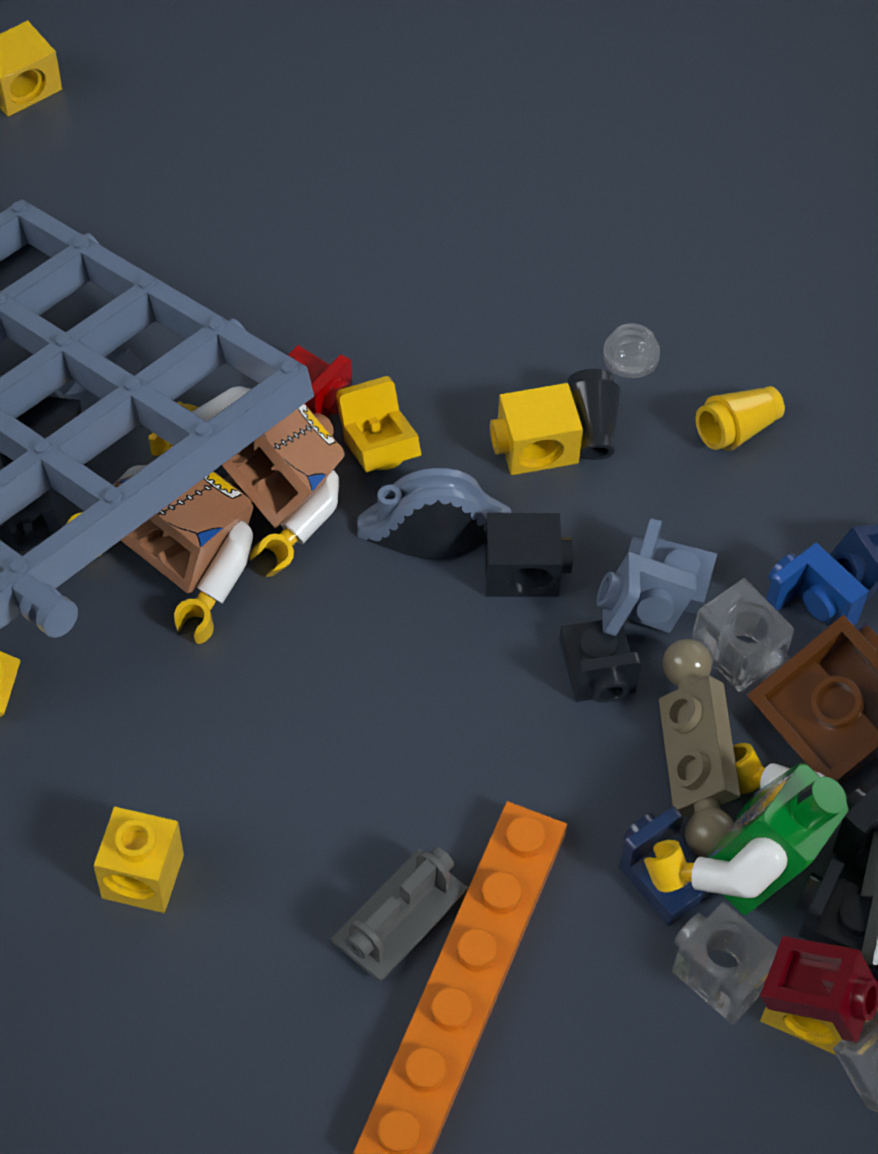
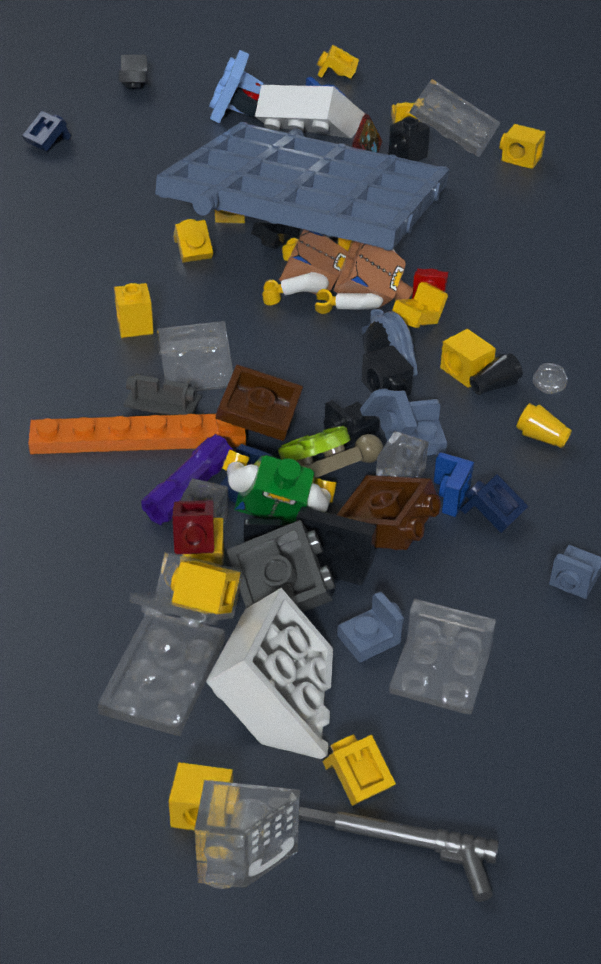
camera: 65 degrees right, 15 degrees down
none -> dark purple axle [141,434,233,525]
none -> clear bracket [157,321,233,391]
none -> reddish brown plate [215,364,303,441]
none -> lime tile [278,426,350,461]

